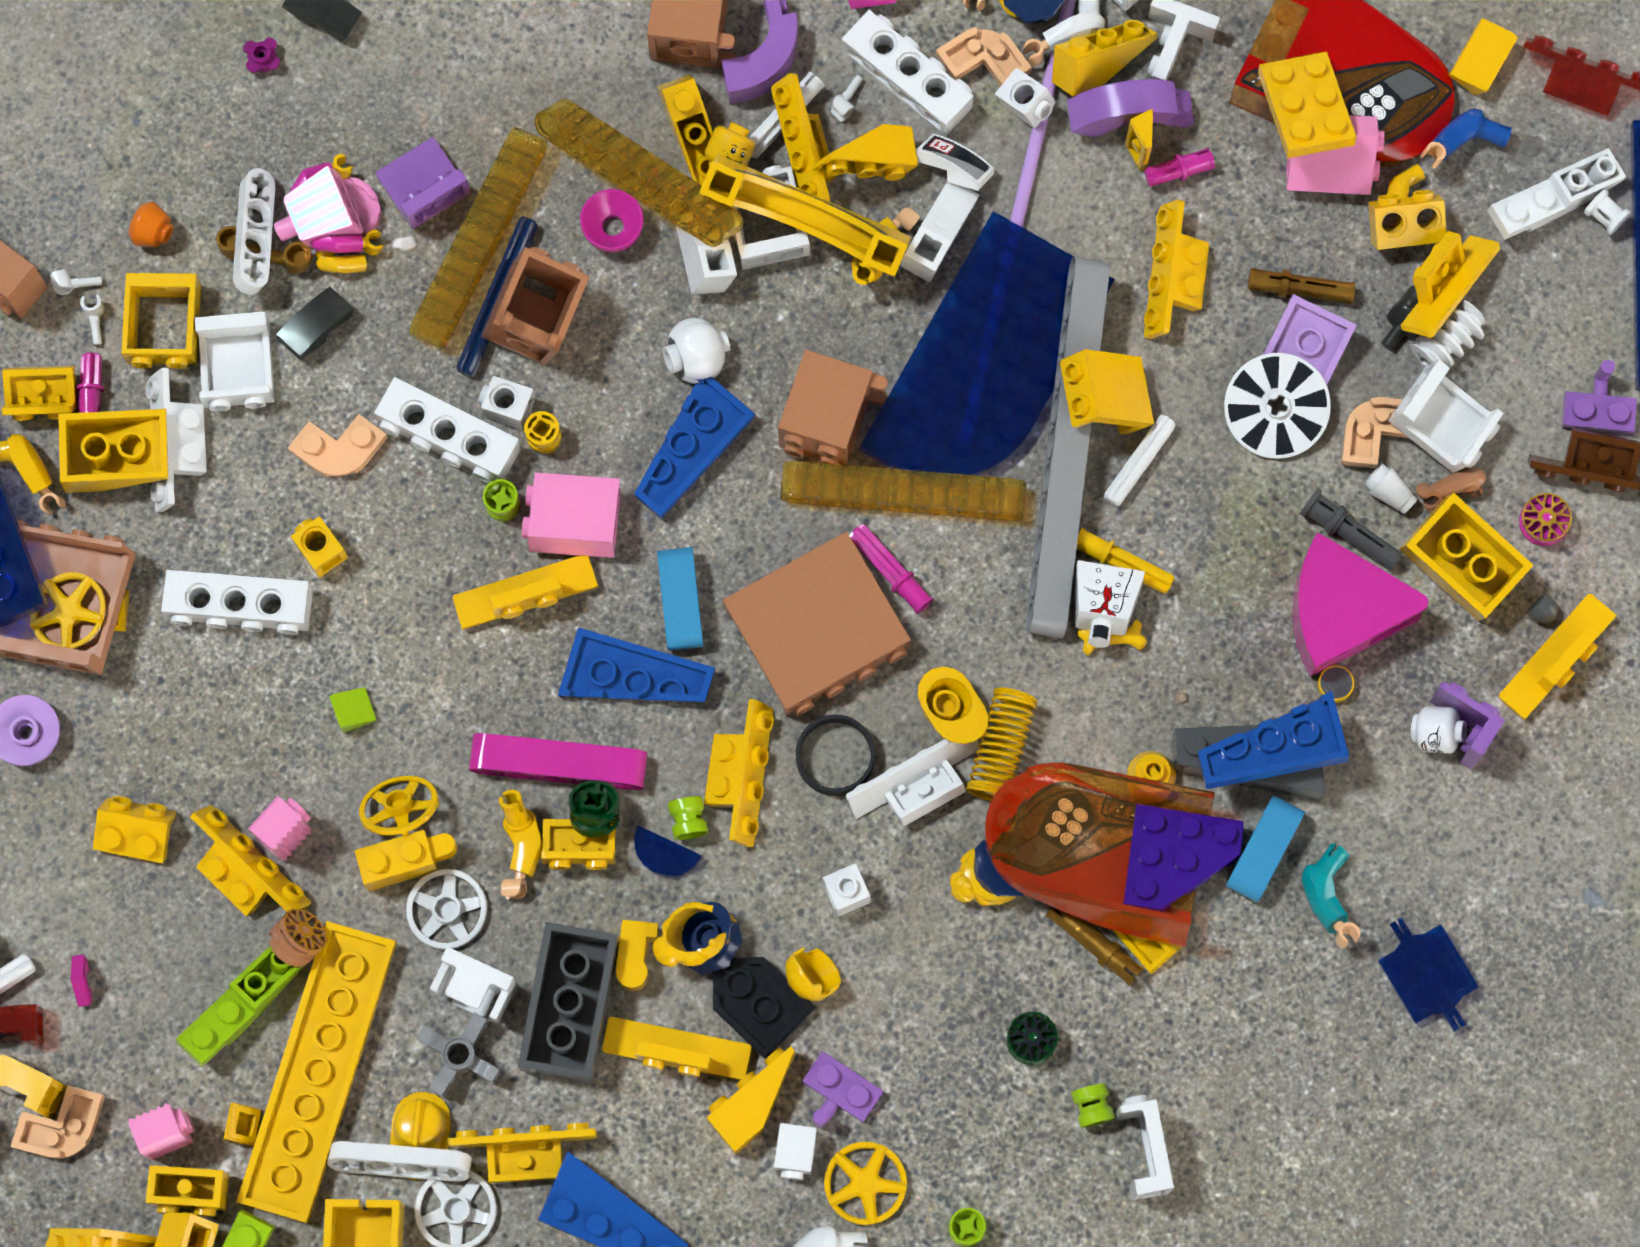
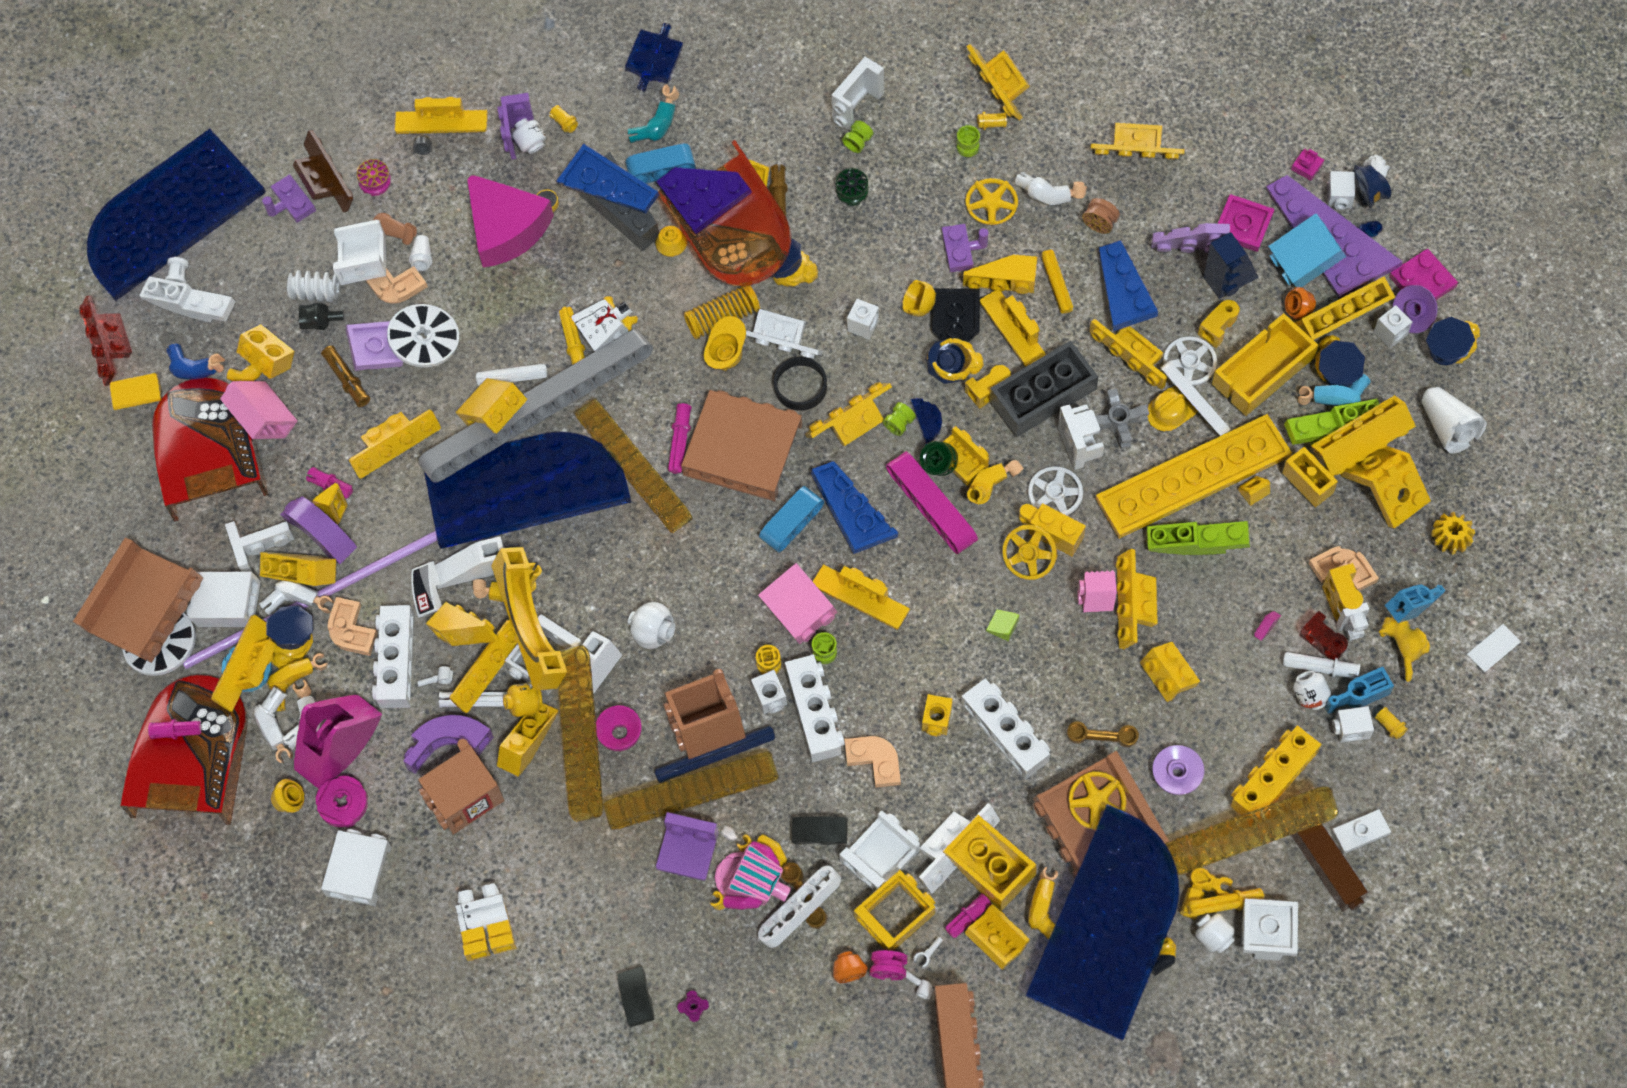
camera: 130 degrees left, 10 degrees down
bright pink brick [128,1103,195,1160] -> none
nougat wheel [268,909,327,967] -> none
blue wing [634,377,755,520] -> none
white brick [774,1123,817,1180] -> none
nougat container [778,350,888,469] -> none
white brick [995,67,1056,129] -> none
yellow plate [1258,52,1357,159] -> none
dark grey pin [1299,488,1403,571] -> none
yellow brick [1399,493,1534,621] -> none
yellow bracket [1401,231,1500,338] -> none
none -> yellow pin [549,105,578,133]
none -> dark pink wheel [870,950,908,981]
none -> yellow axle [1041,249,1073,314]
none -> pearl gold bar [1067,721,1139,748]

